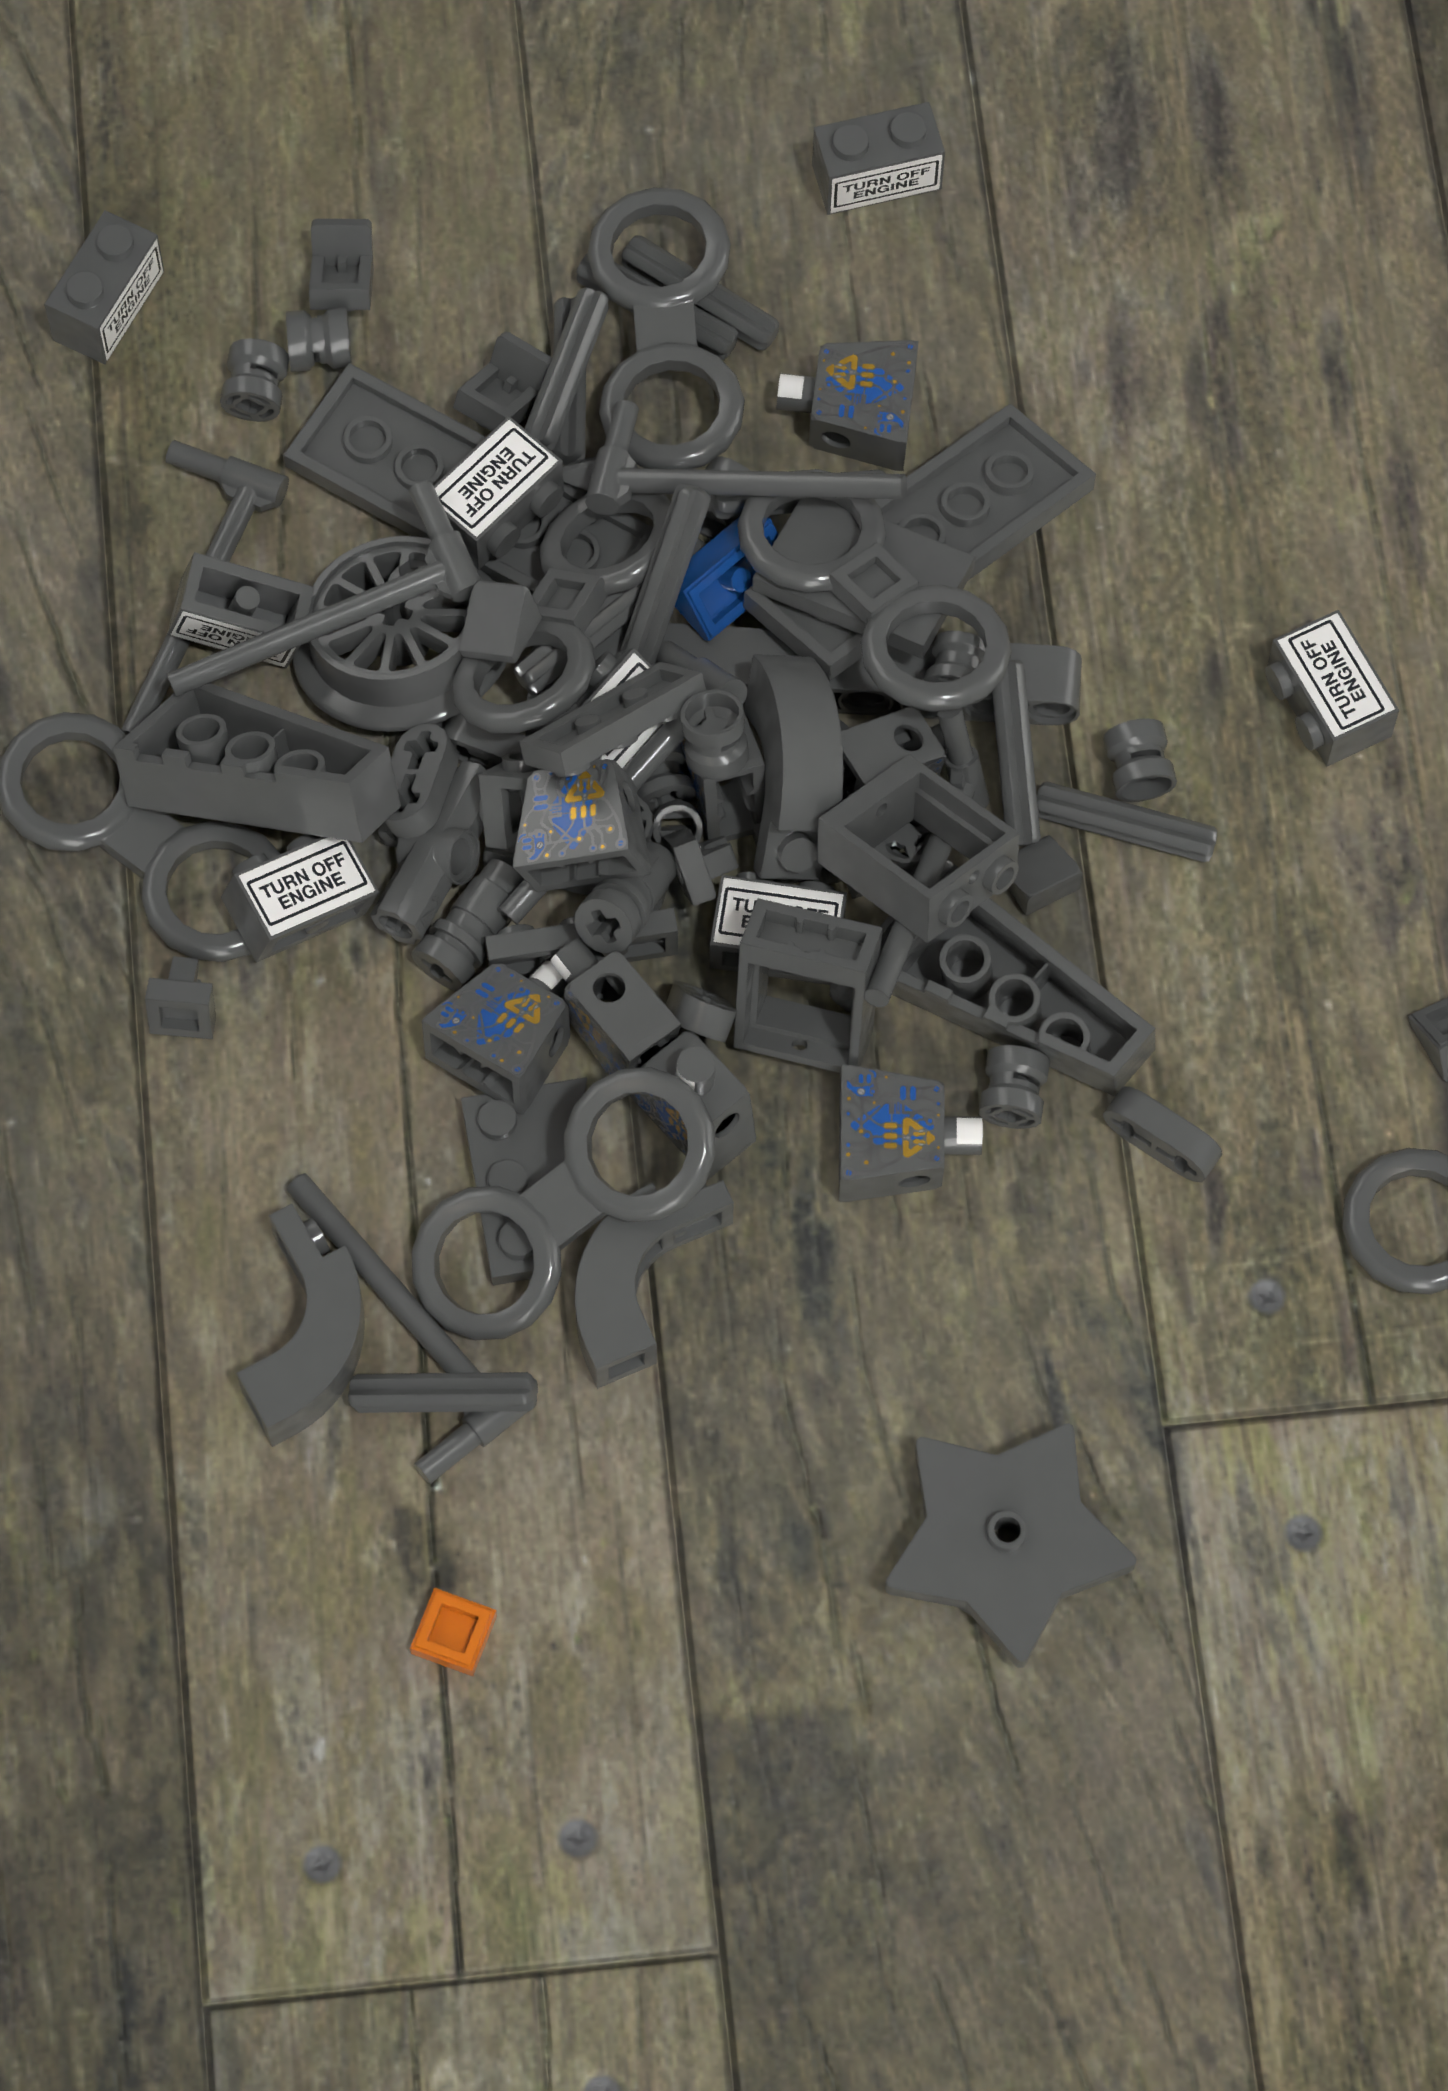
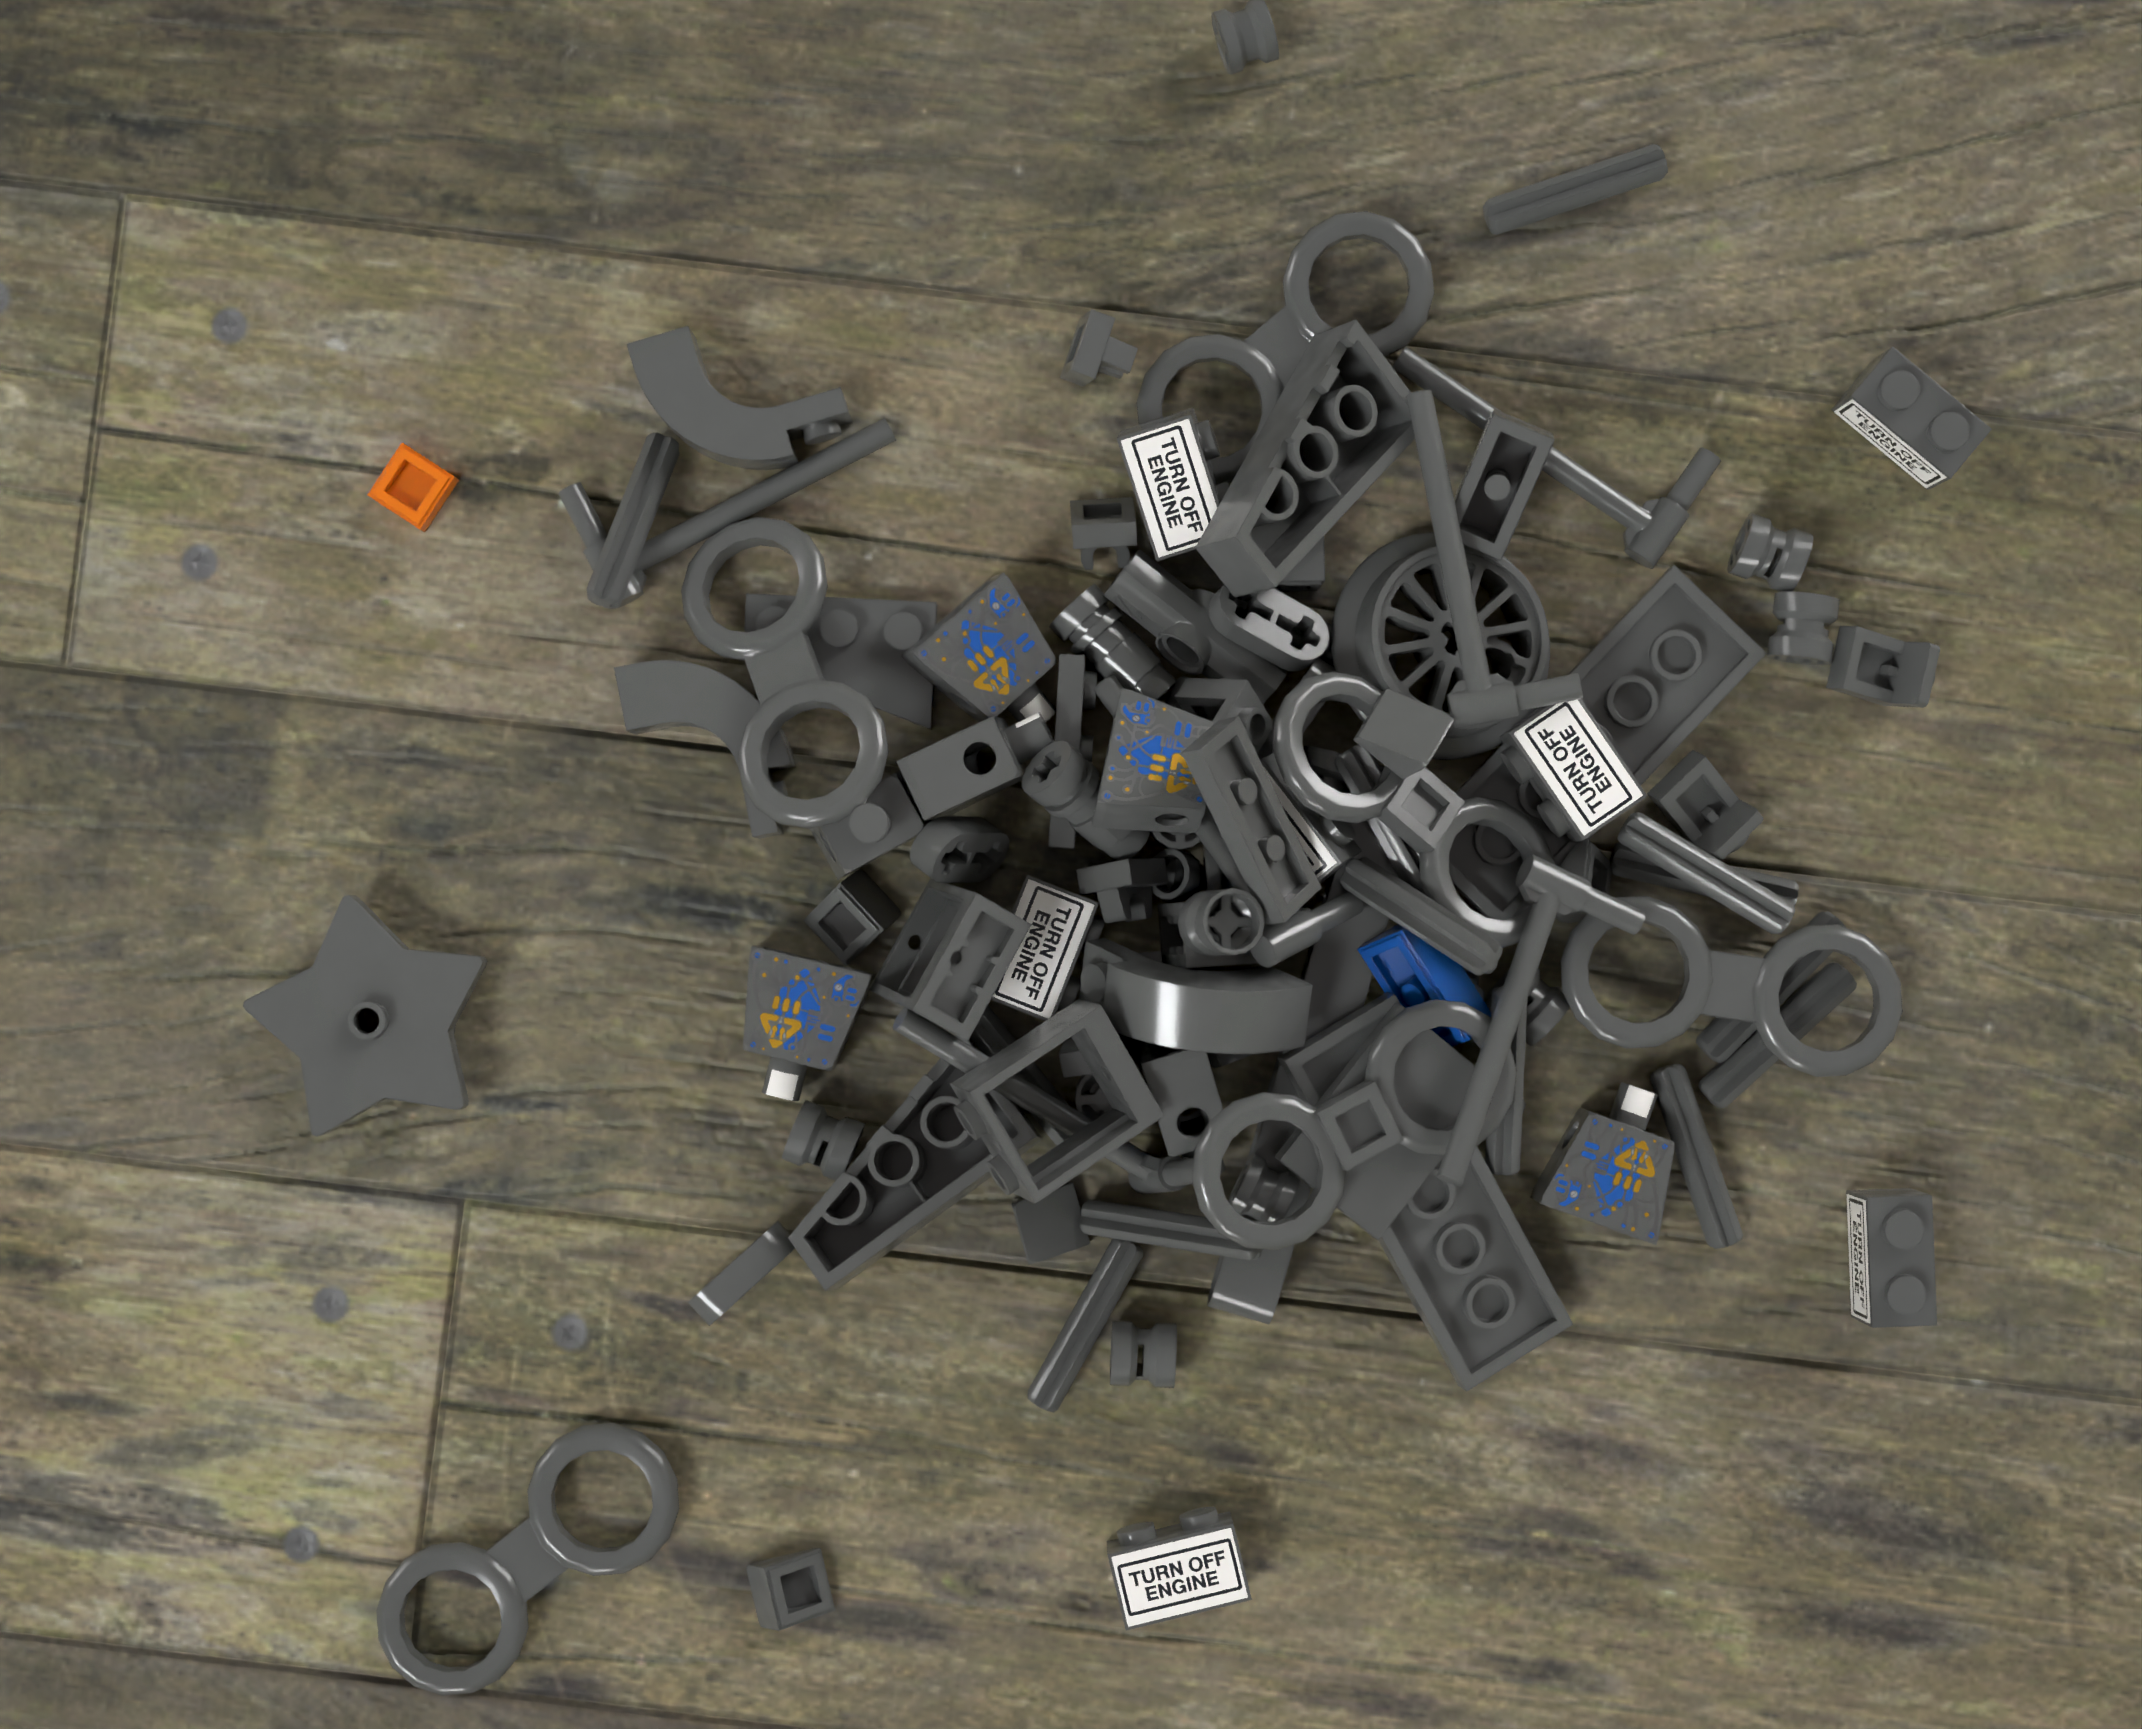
camera: 105 degrees right, 20 degrees up
none -> dark grey slope [803,869,901,966]
none -> dark grey tile [1070,497,1137,570]
none -> dark grey axle [1650,1064,1743,1249]

